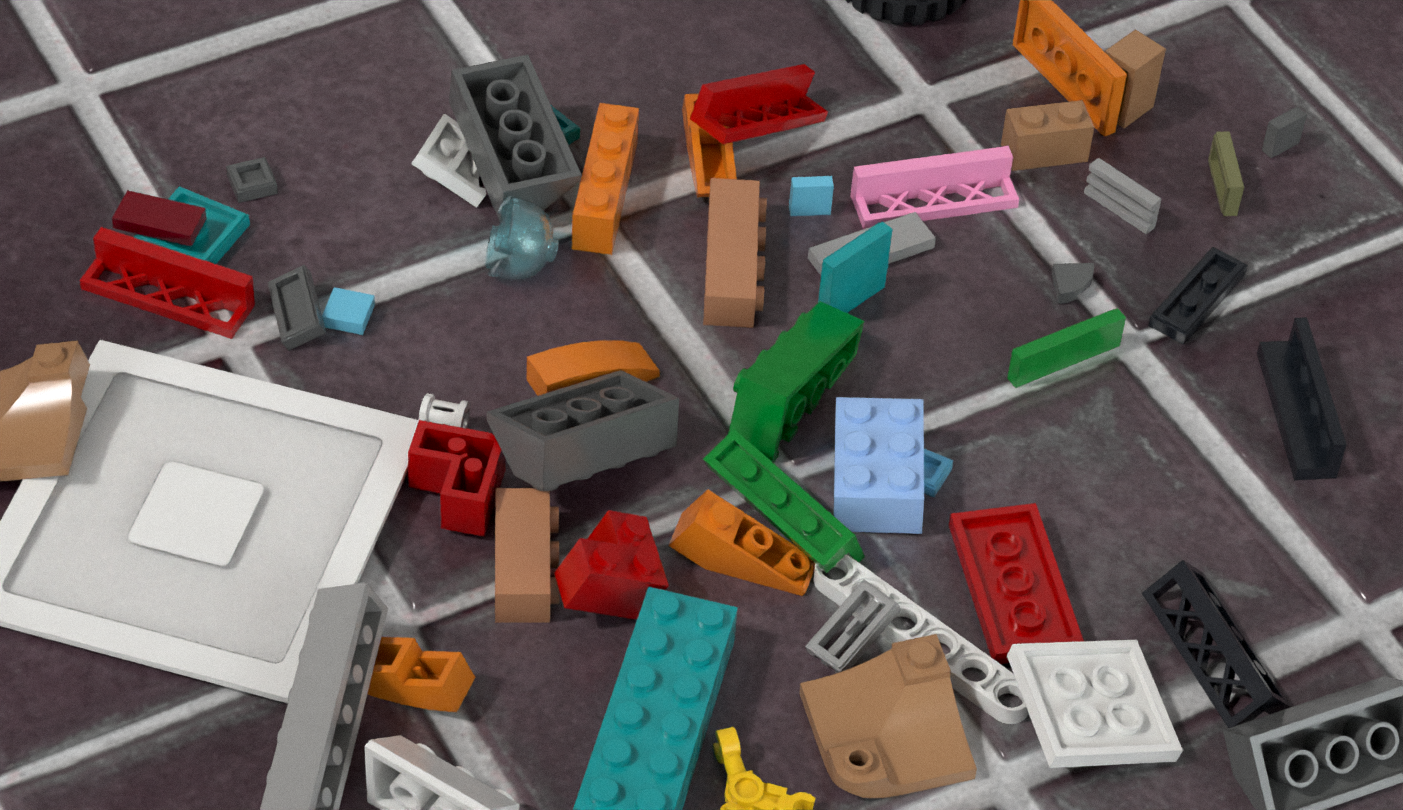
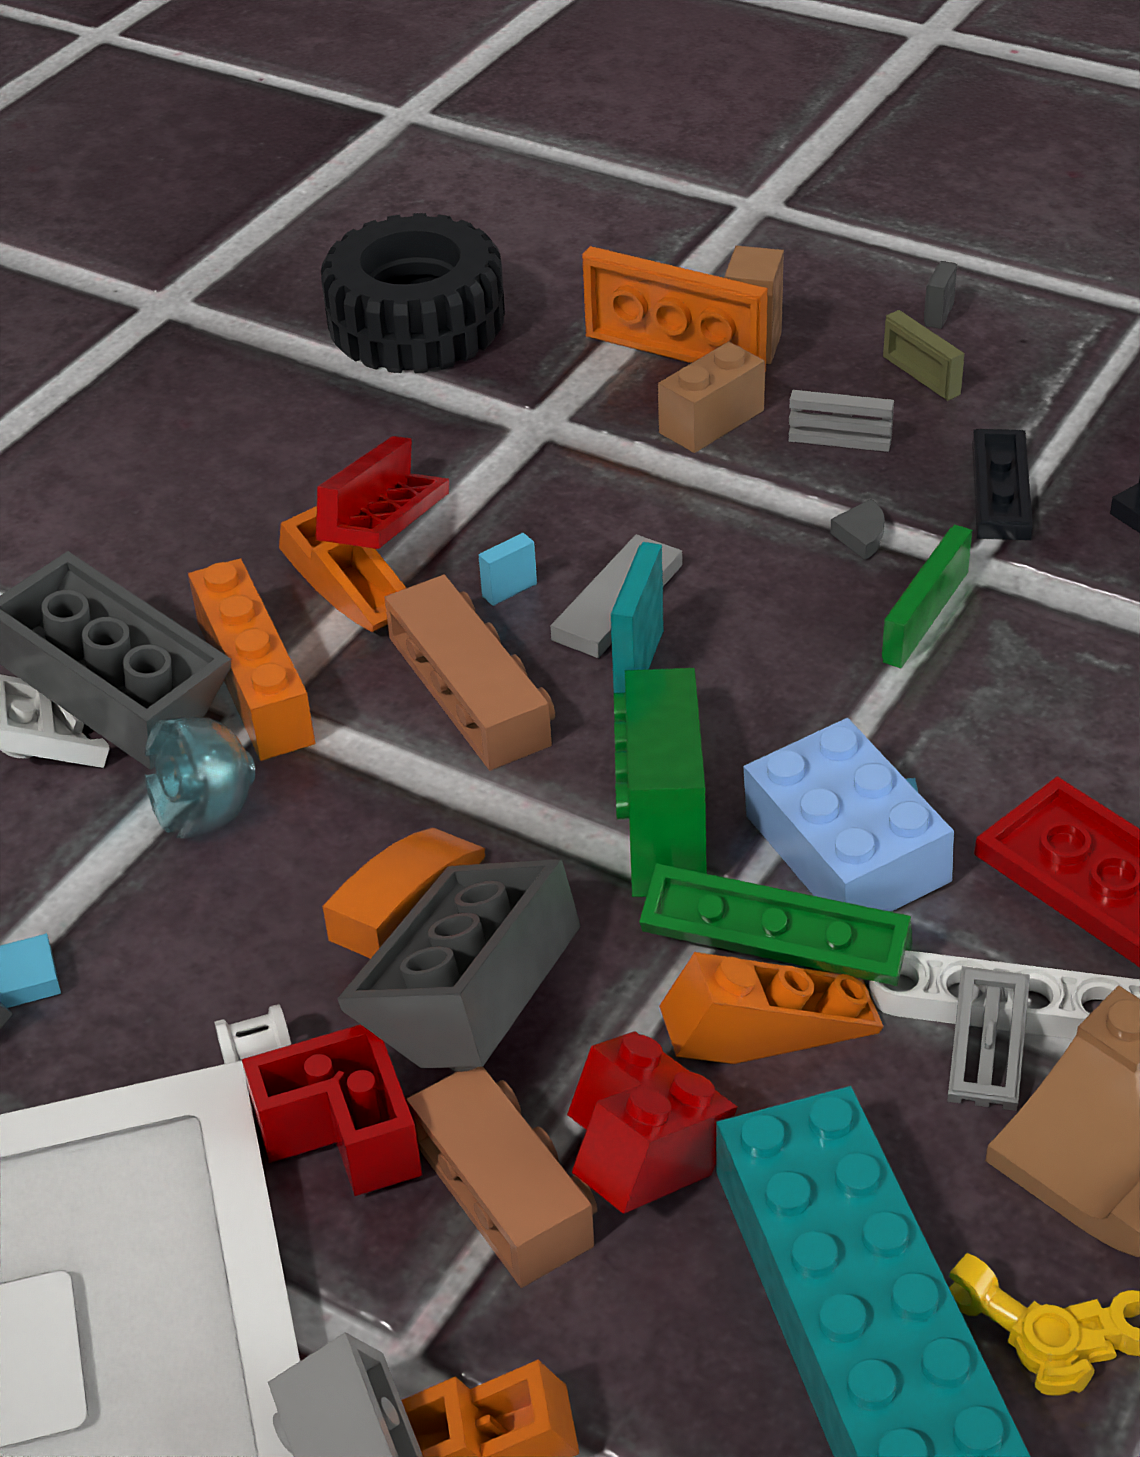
camera: 25 degrees left, 5 degrees down
bright pink fence [850,146,1019,229] -> none

